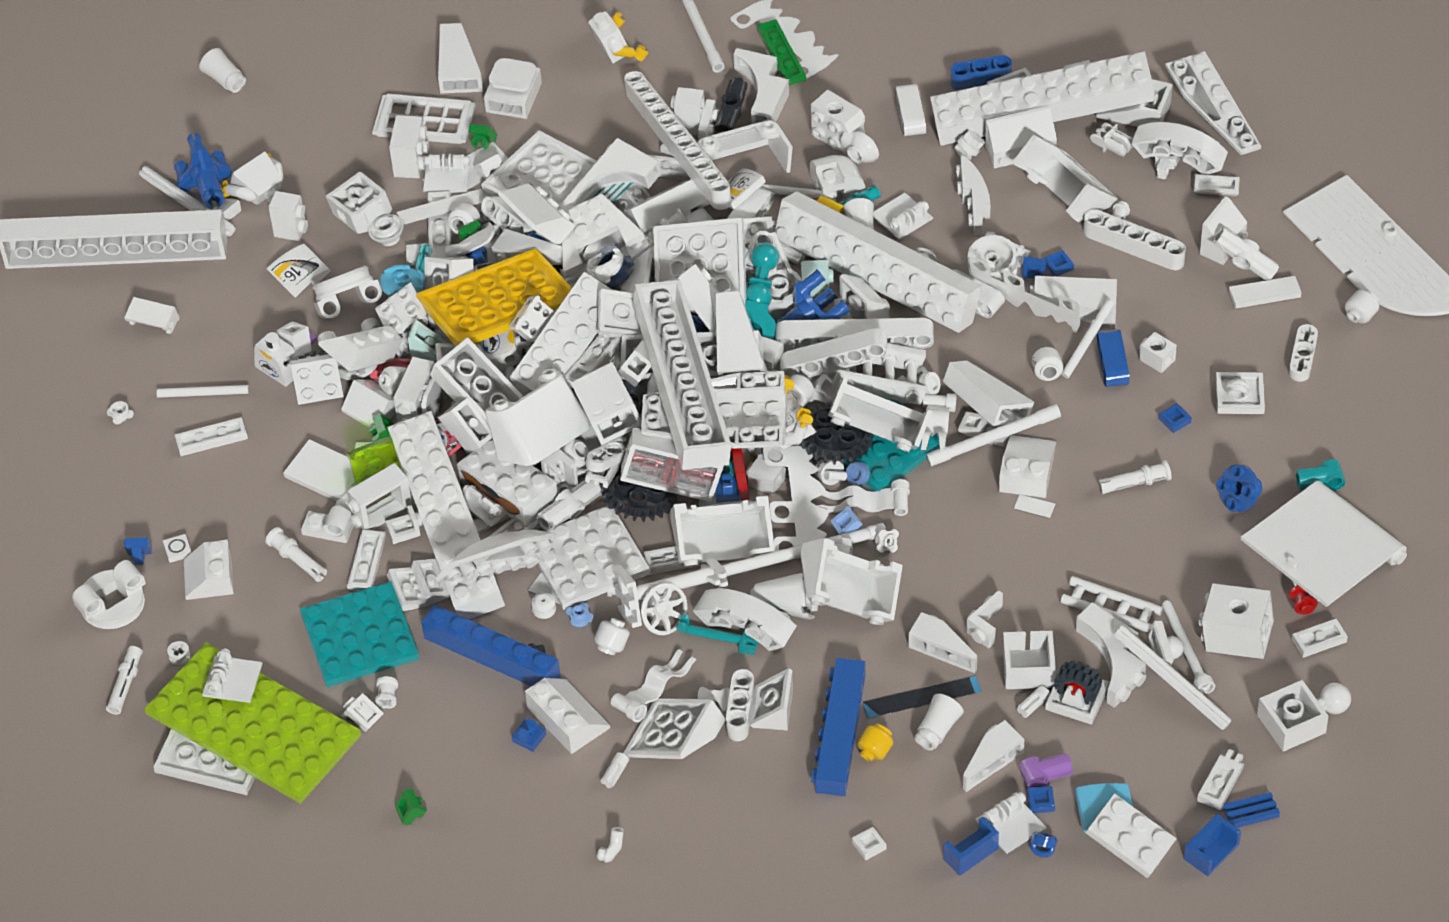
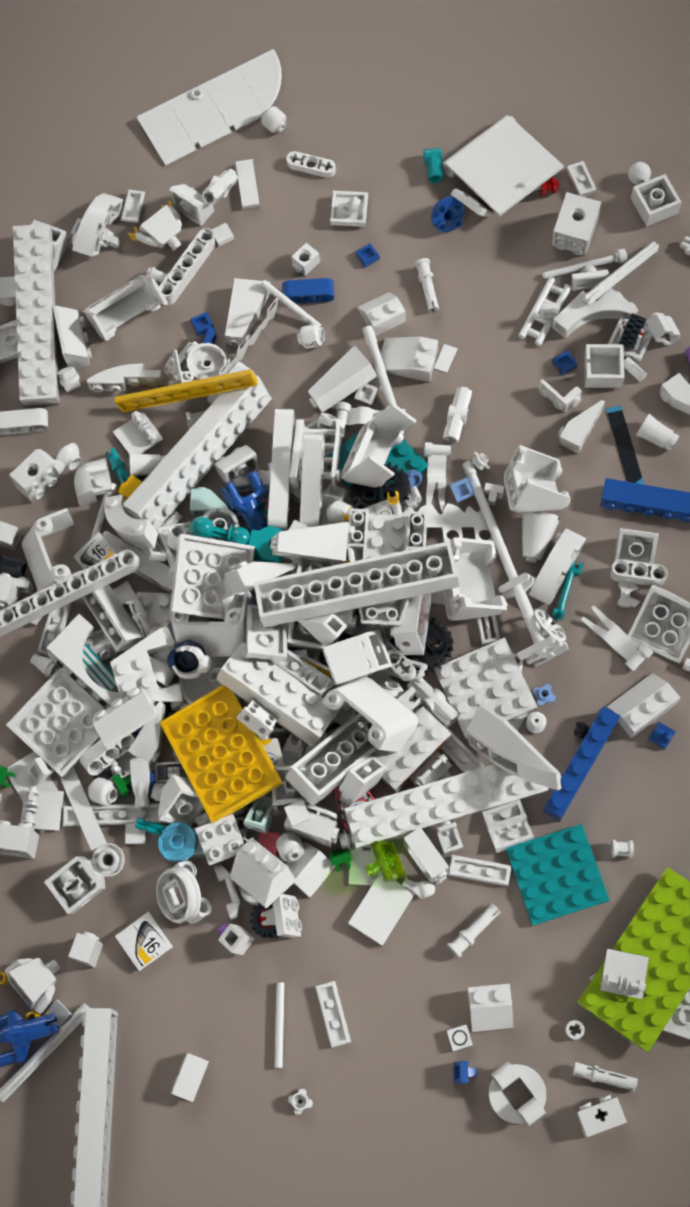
camera: 85 degrees left, 20 degrees up
white torso [254,332,297,387] -> none
white plate [301,506,354,543] -> none
white bracket [341,693,384,732] -> none
white head [594,618,630,655] -> none
yellow head [857,723,893,762] -> none
white arm [1090,123,1134,157] -> none
white wedge [1165,51,1261,155] -> none
none -> white brick [104,495,158,549]
none -> yellow tile [114,369,258,413]
none -> white torso [128,201,182,251]
none -> white hinge [164,350,194,386]
none -> white tile [212,223,234,247]
none -> white tile [284,799,311,827]
none -> white slope [357,292,406,336]
none -> white piece [443,386,472,443]
none -> white tile [451,189,492,218]
none -> white tile [540,303,560,318]
none -> blue tile [552,350,578,376]
none -> white brick [576,1095,627,1138]
none -> white brick [646,312,682,345]

